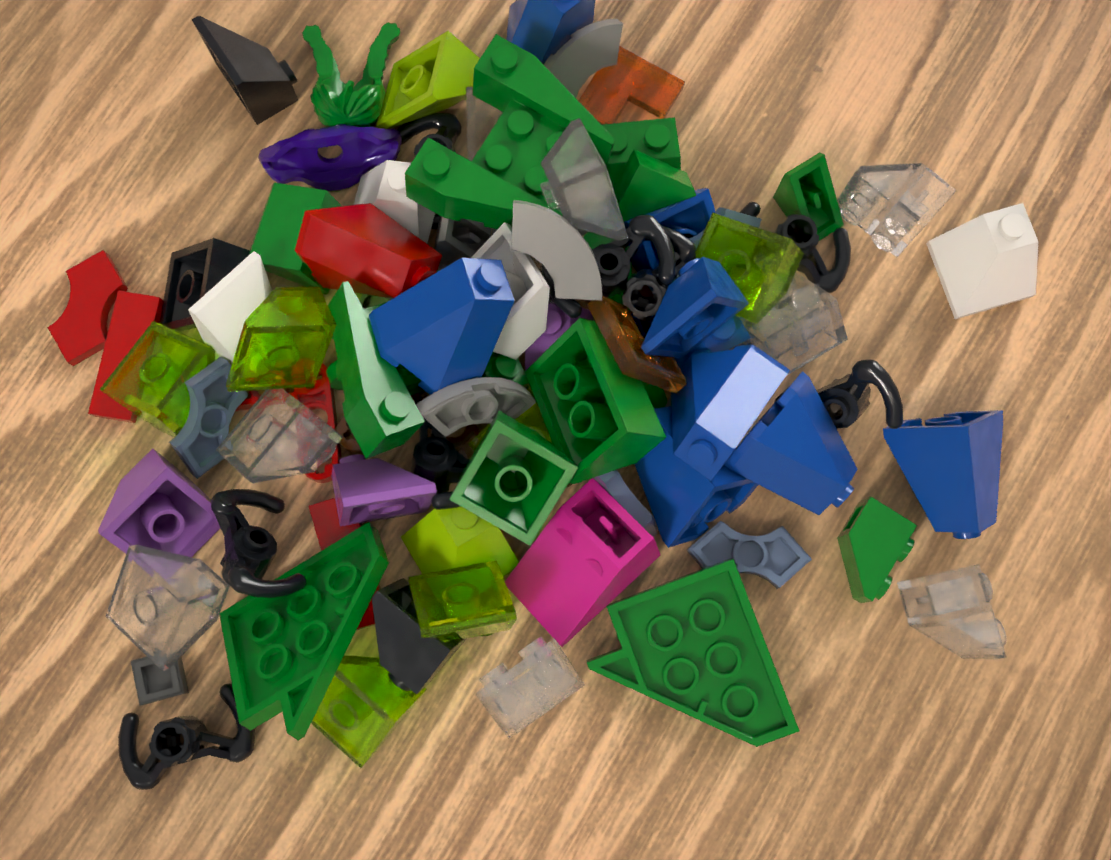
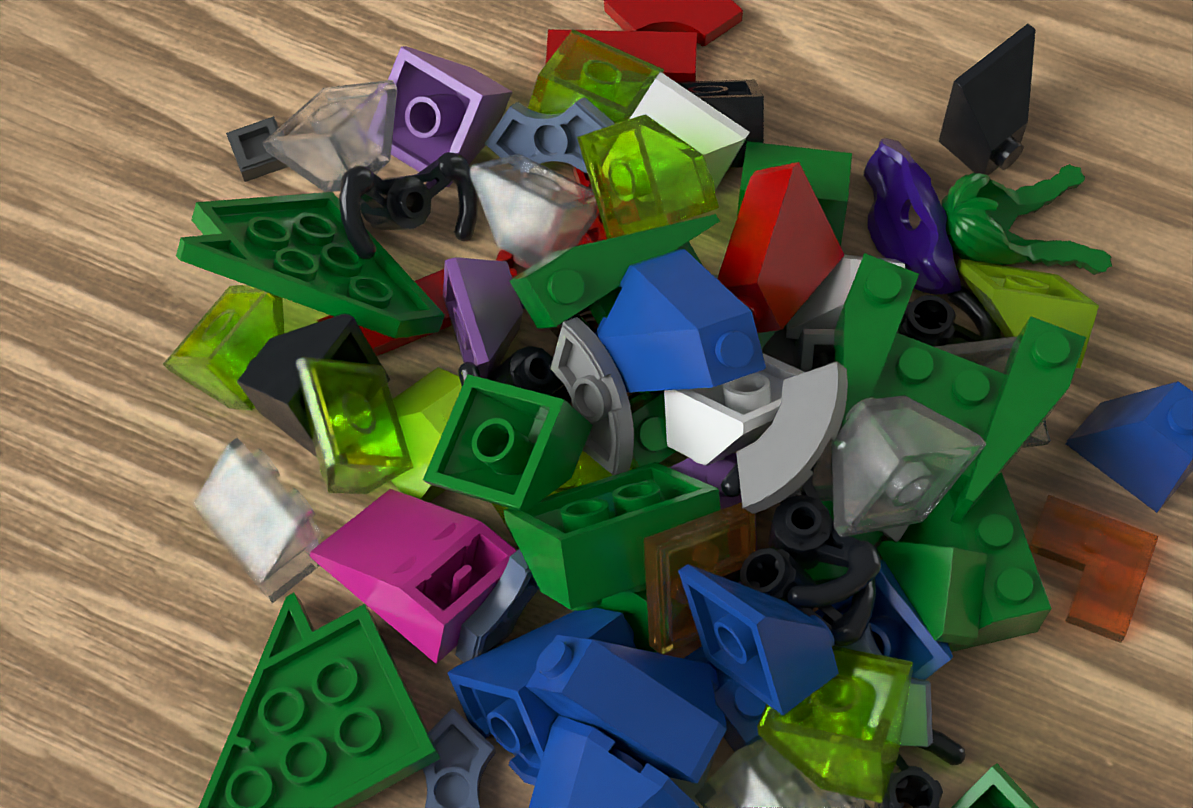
camera: 90 degrees right, 15 degrees down
black piece [118,684,255,790] -> none
light grey tile [544,19,623,98] -> none

